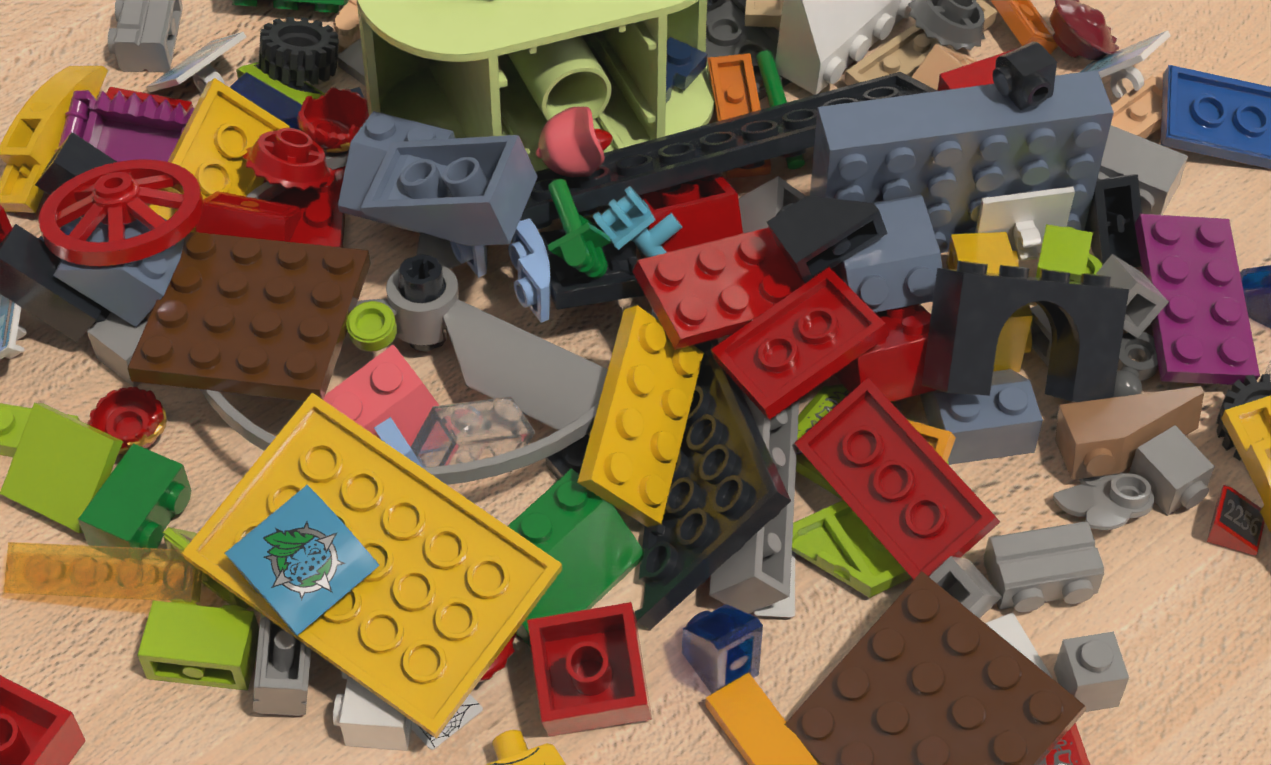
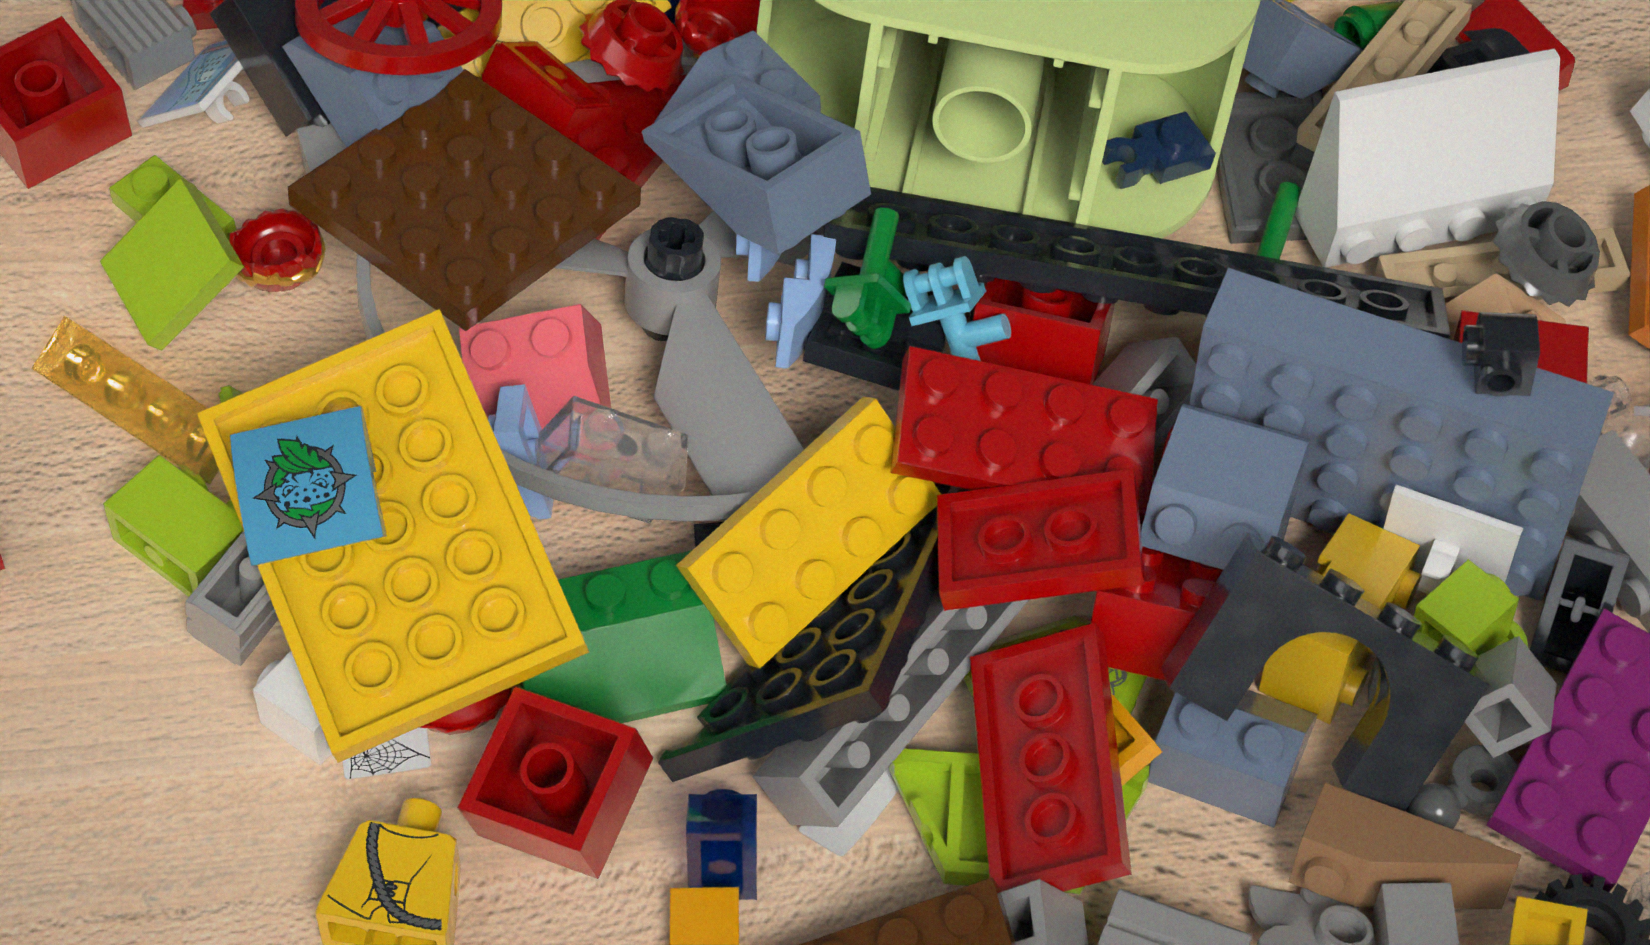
camera: 30 degrees right, 0 degrees up
green brick [78,443,192,567] -> none
lime tile [346,301,397,351] -> none
coral hair [536,106,613,177] -> none
orange tile [707,53,771,179] -> none
black slope [767,196,888,284] -> none

